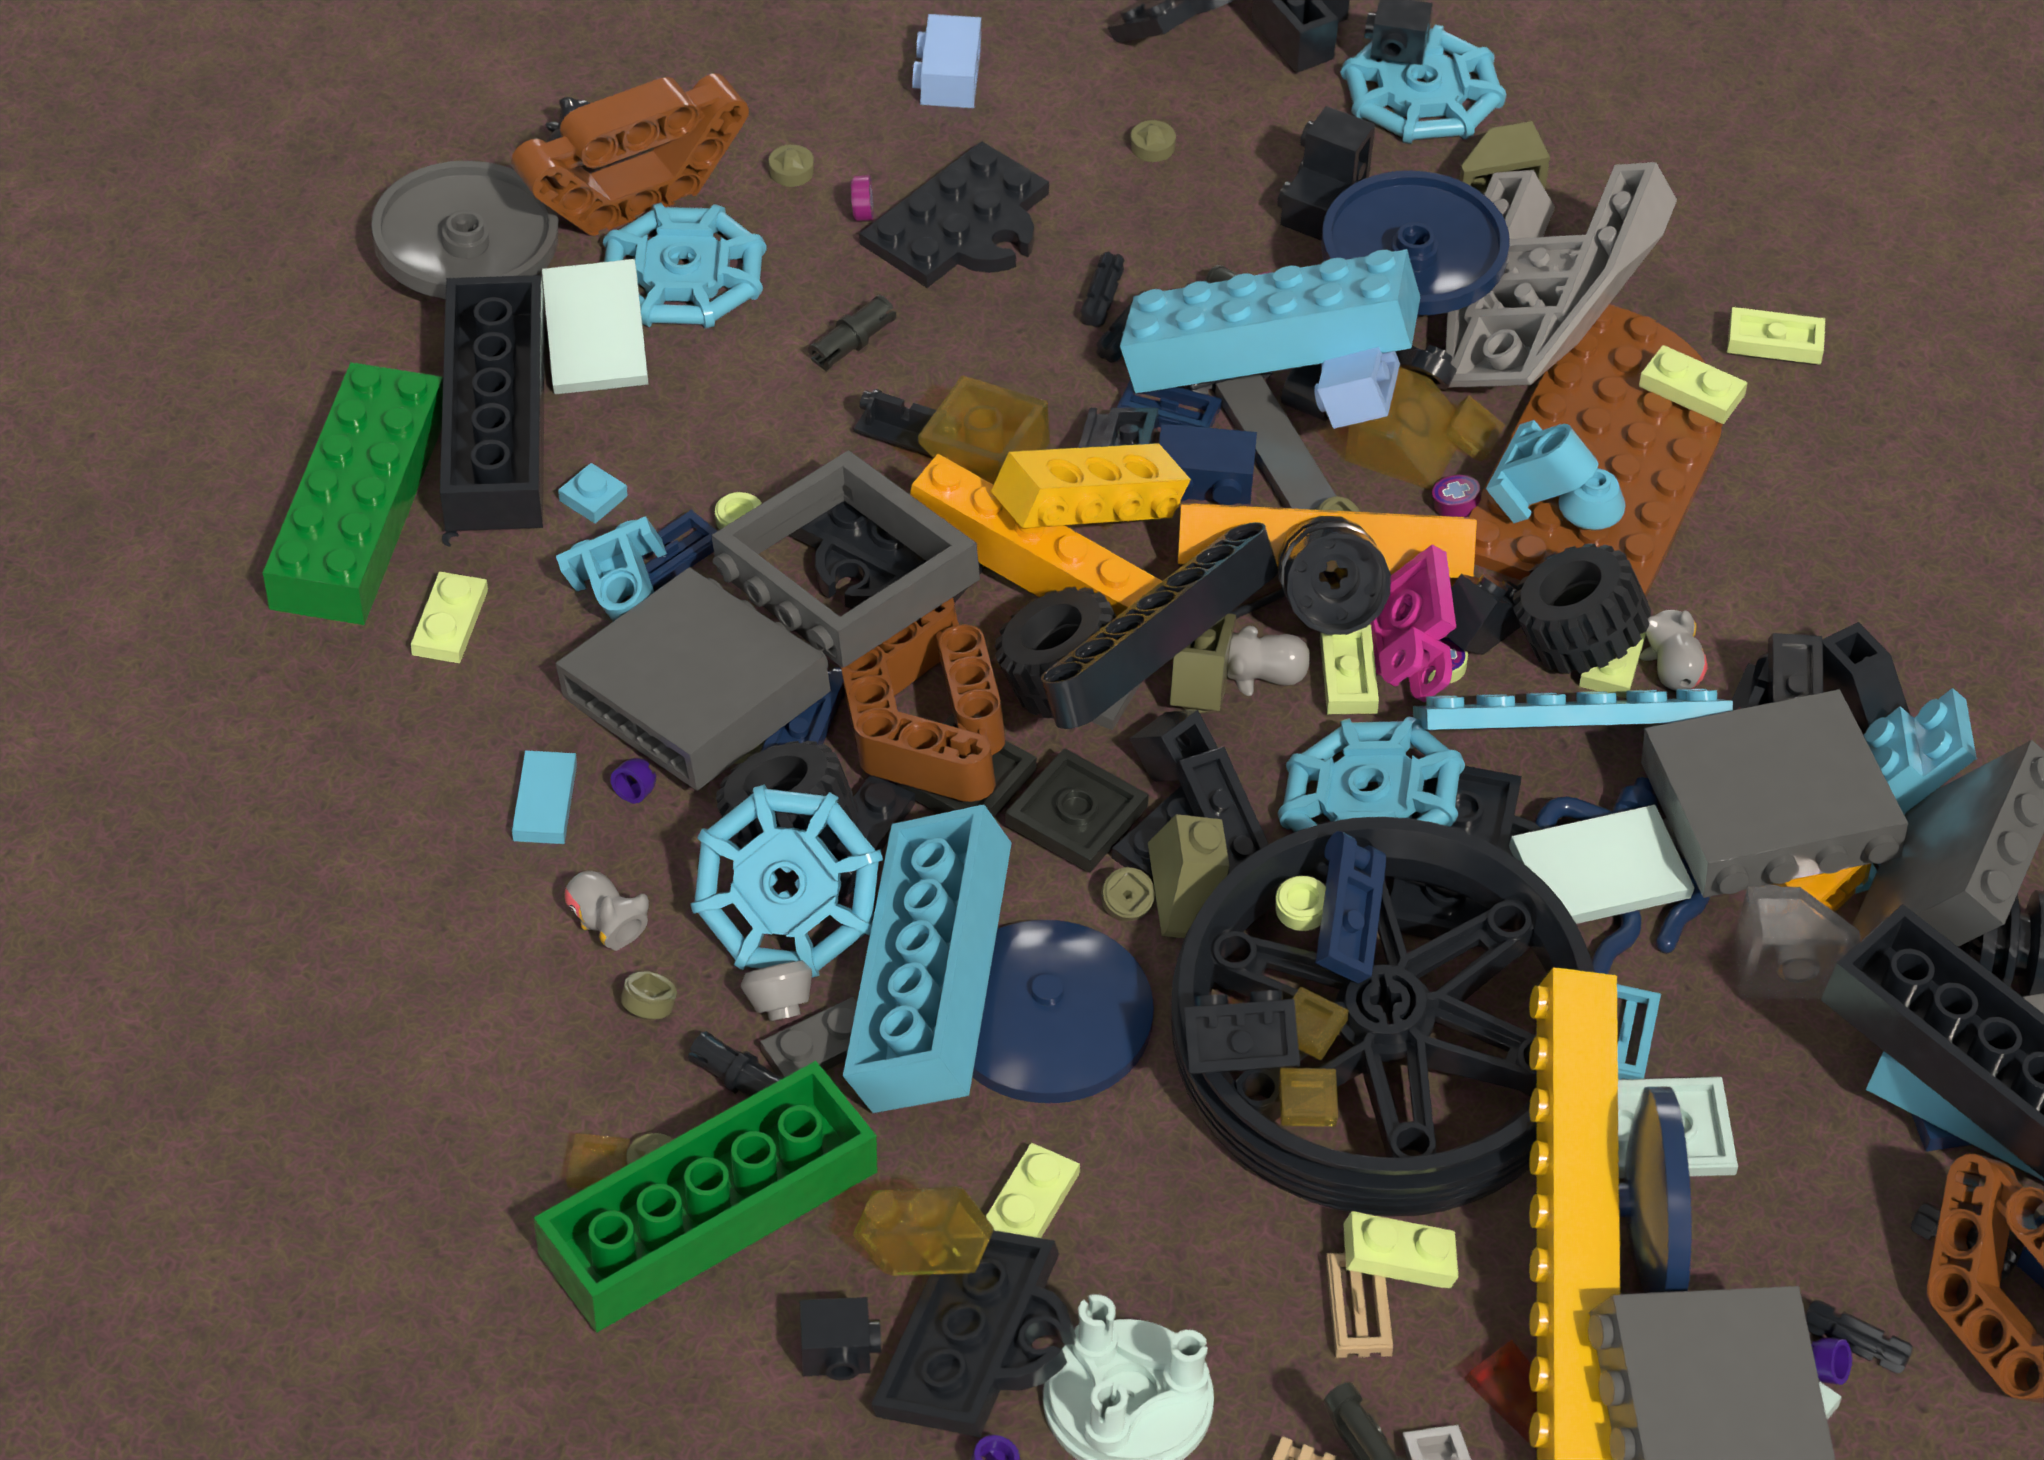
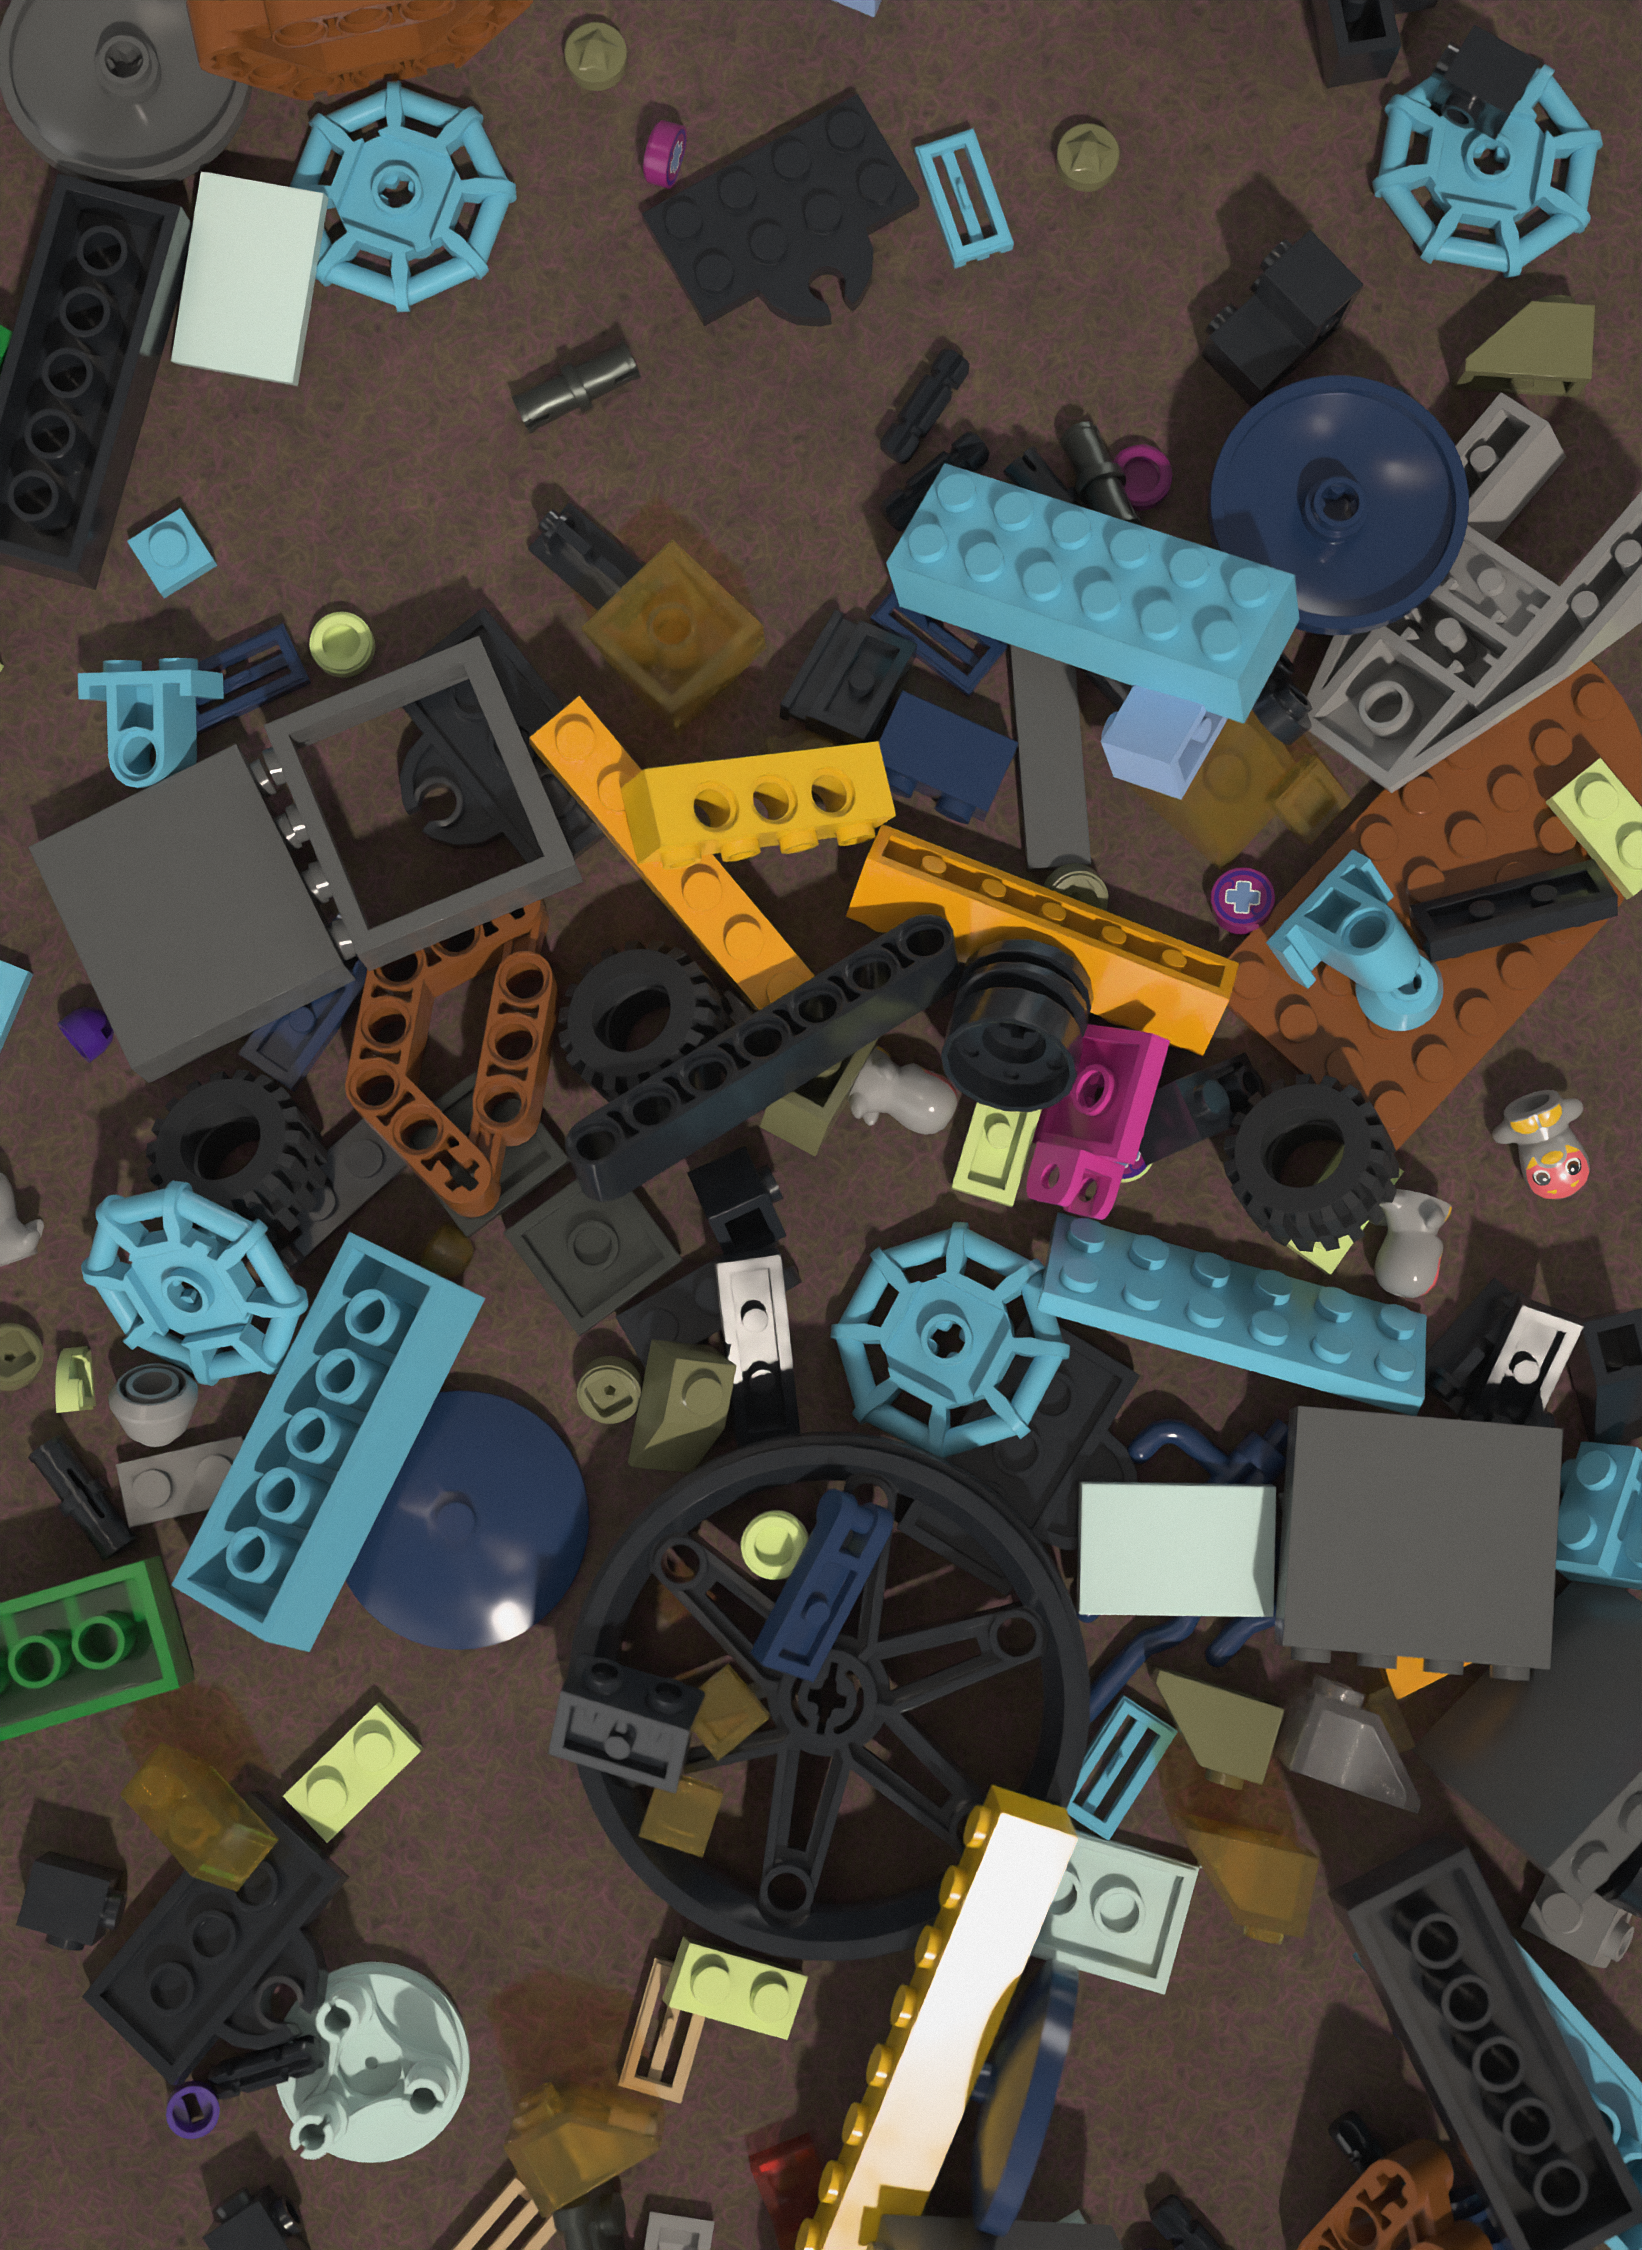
camera: 15 degrees right, 35 degrees up
none -> yellowish green tile [55,1346,96,1413]
none -> black axle [207,2034,326,2100]
none -> clear yellow slope [503,2081,666,2218]
none -> medium azure tile [914,129,1014,269]
none -> olive slope [1149,1664,1285,1790]
none -> clear yellow slope [1170,1810,1320,1944]
none -> black plate [1409,859,1618,963]
none -> animal [1492,1090,1590,1199]

